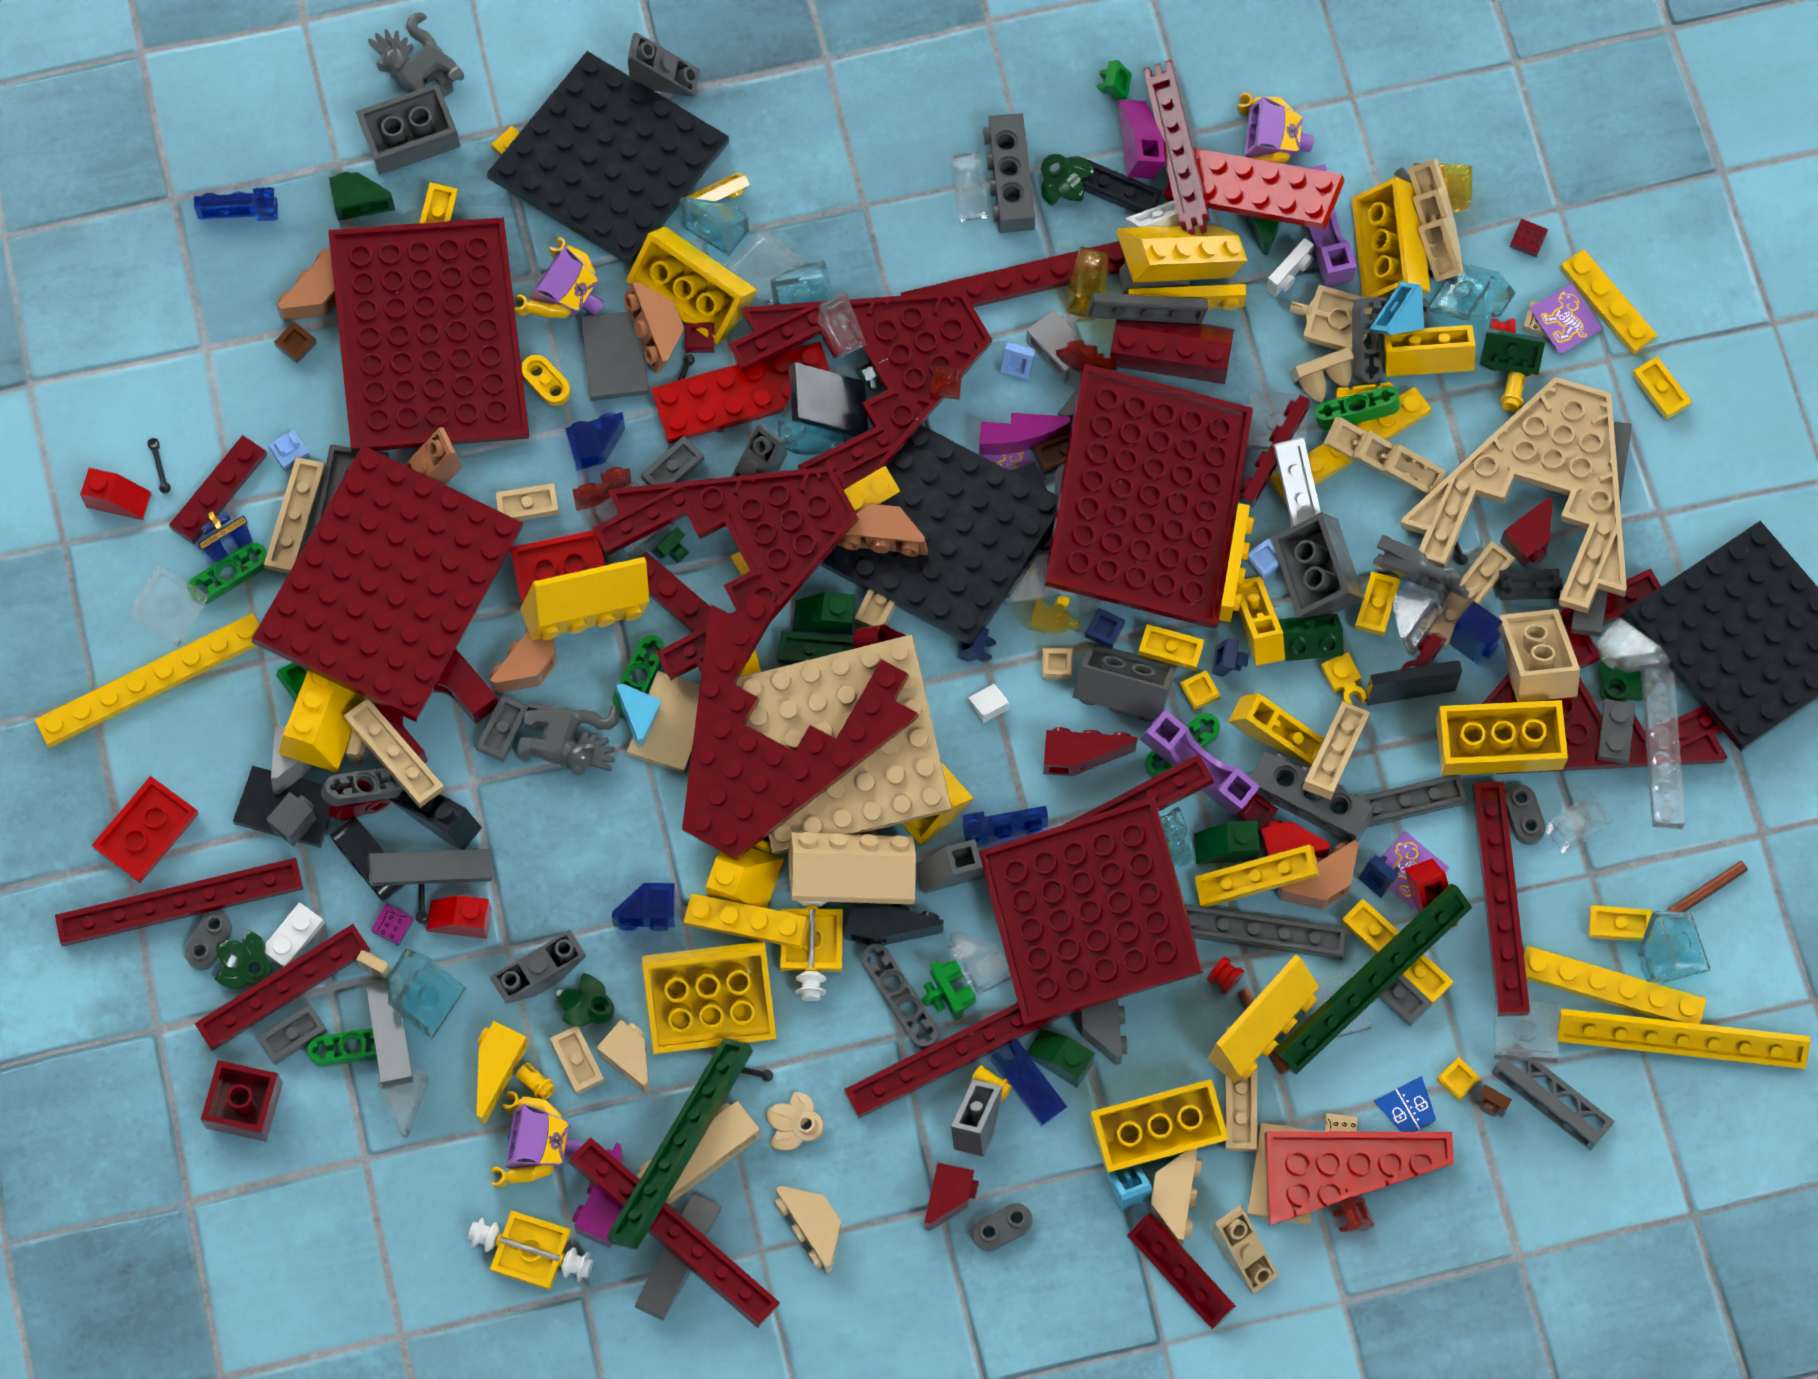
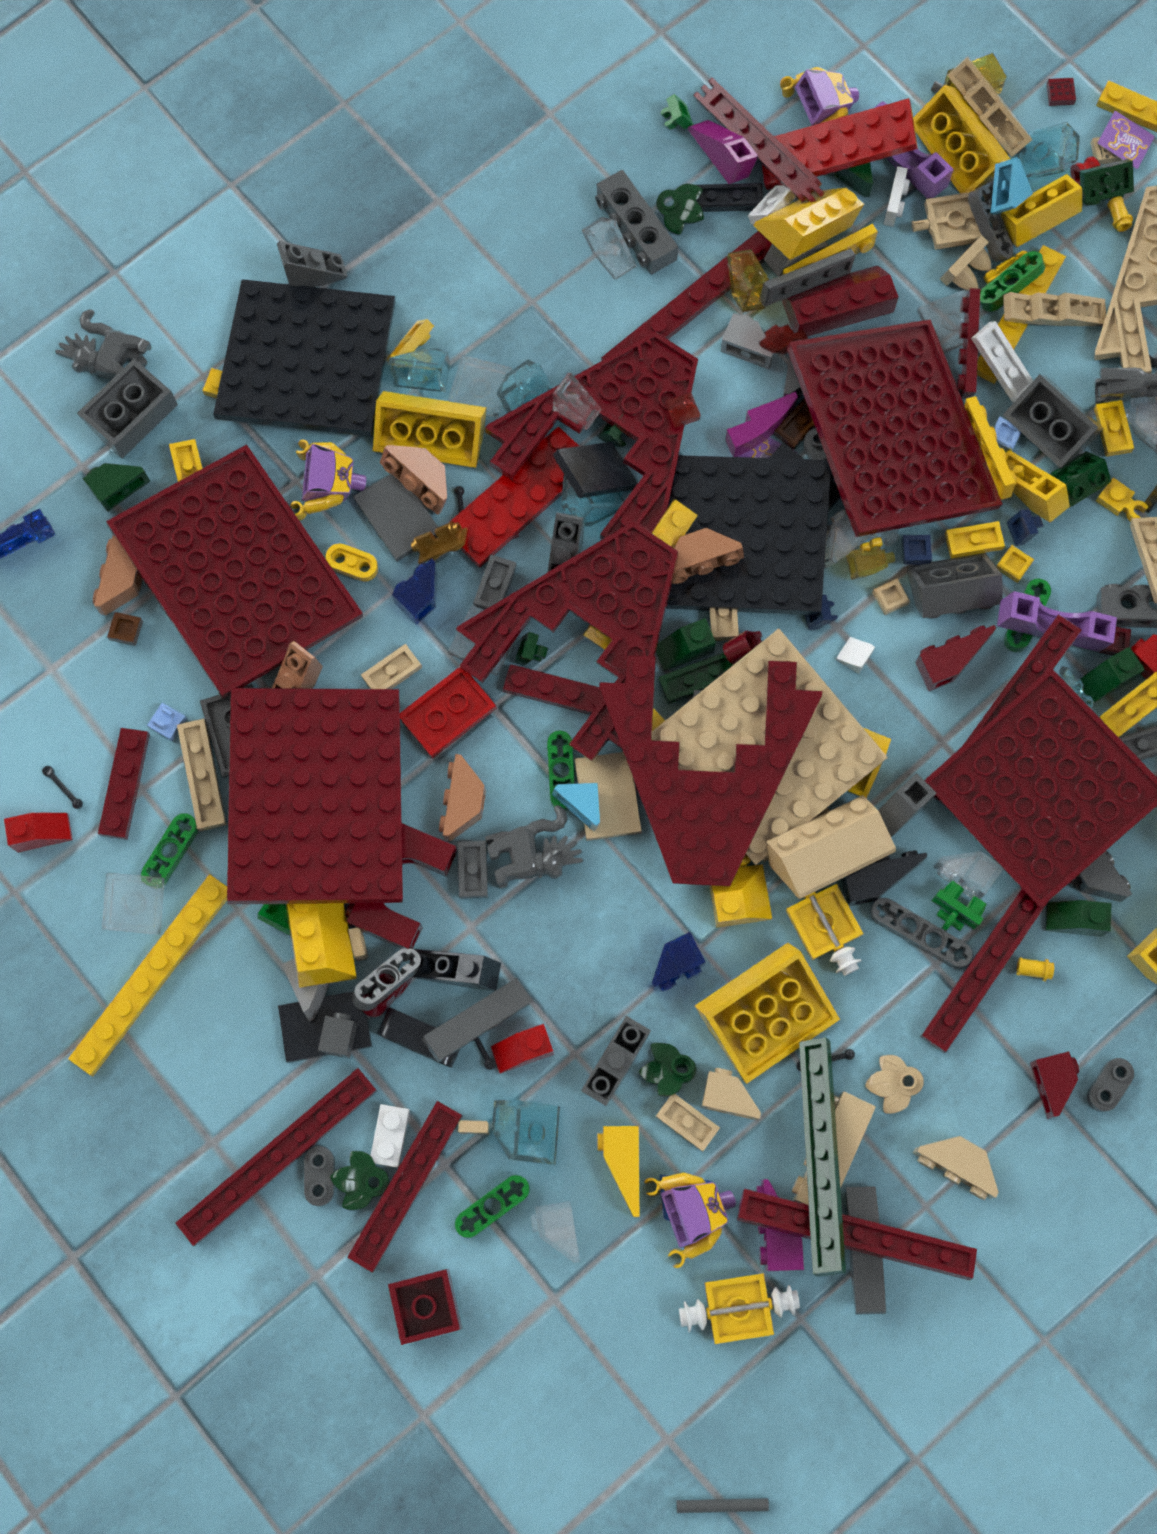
camera: 25 degrees left, 5 degrees up
red plate [91,776,199,884] -> none
clear blue hips [198,511,253,563] -> none
dark grey plate [257,1004,328,1065] -> none
tan plate [344,699,444,808] -> none
tile [366,977,414,1089] -> none
magenta tile [371,904,414,946] -> none
yellow pin [515,1062,556,1100] -> none
yellow slope [520,557,649,640] -> none
clear red slope [572,467,632,511] -> none
yellow plate [683,893,809,949] -> none
dark red tile [685,323,715,353] -> none
dark grey slope [951,1079,1002,1157] -> none
clear blue plate [962,806,1048,845] -> none
clear blue plate [990,1039,1067,1127] -> none
light blue tile [1000,343,1036,380] -> none
yellow slope [1228,693,1324,767] -> none
none -> pearl gold hinge [411,521,468,565]

